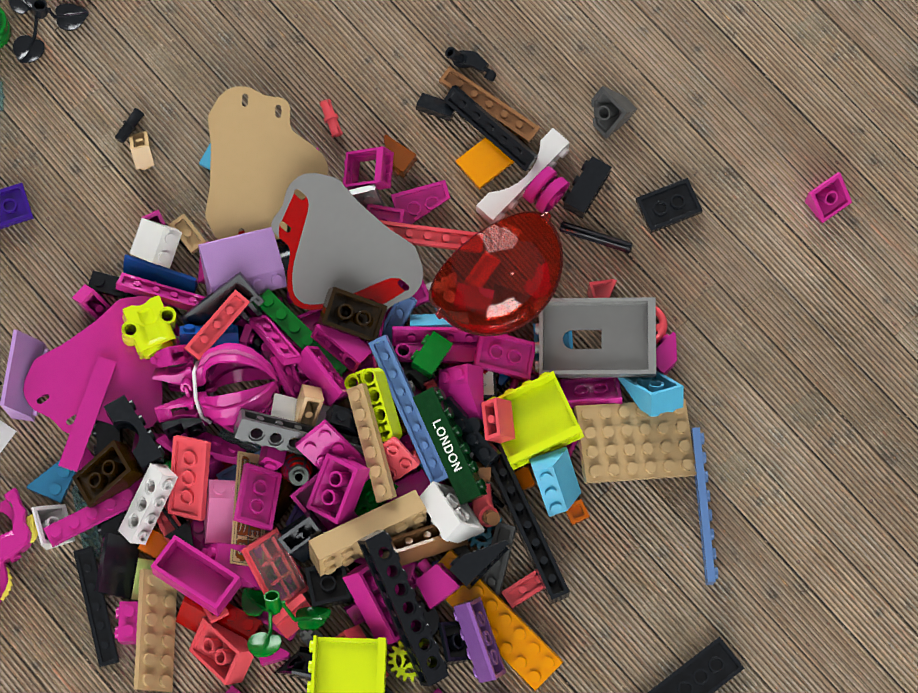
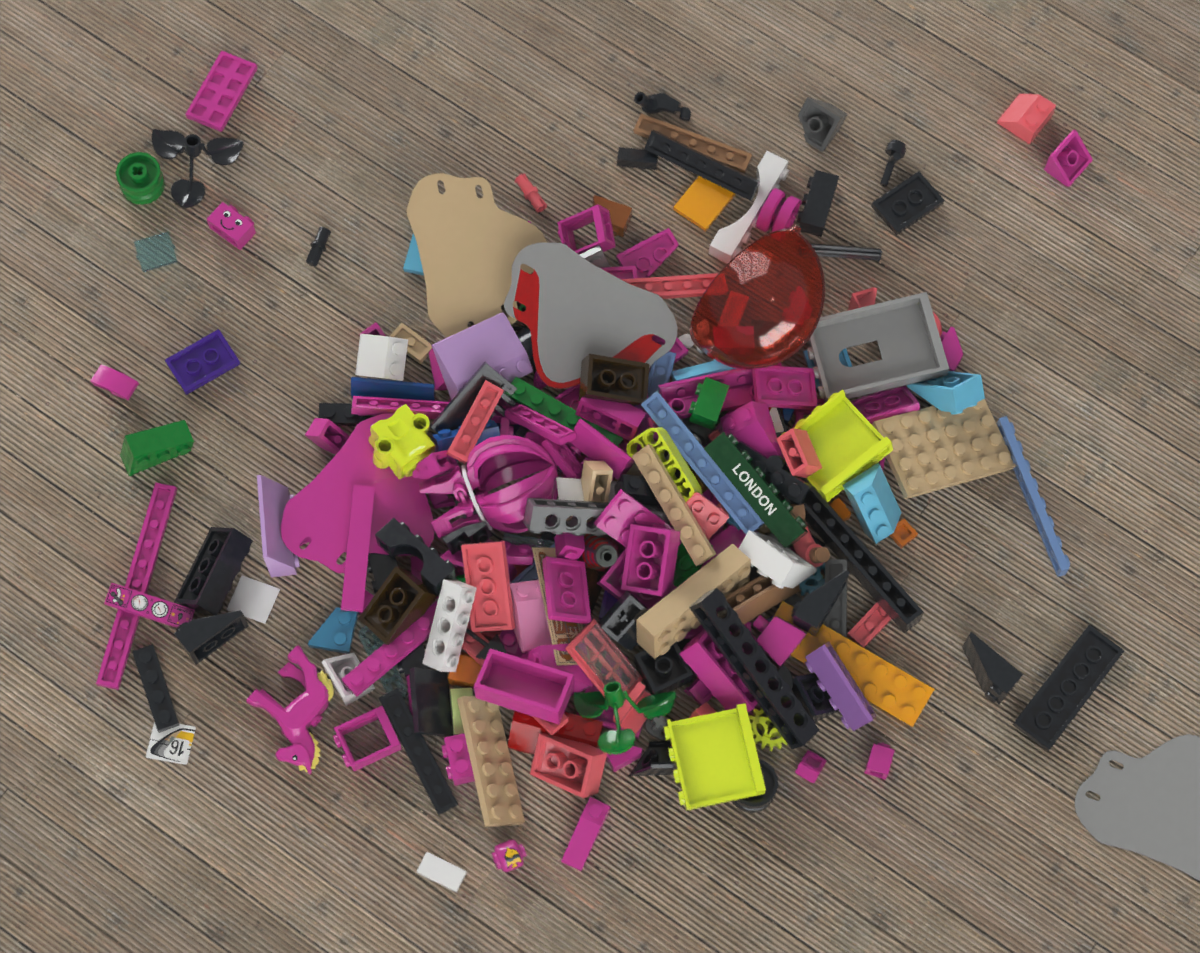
camera: 15 degrees left, 5 degrees down
tan slope [129,131,154,170] -> none
none -> dark pink brick [207,202,256,250]
none -> dark pink window [333,706,402,772]
none -> black piece [880,140,906,187]
none -> black slope [962,632,1023,705]
none -> coral slope [997,94,1056,145]

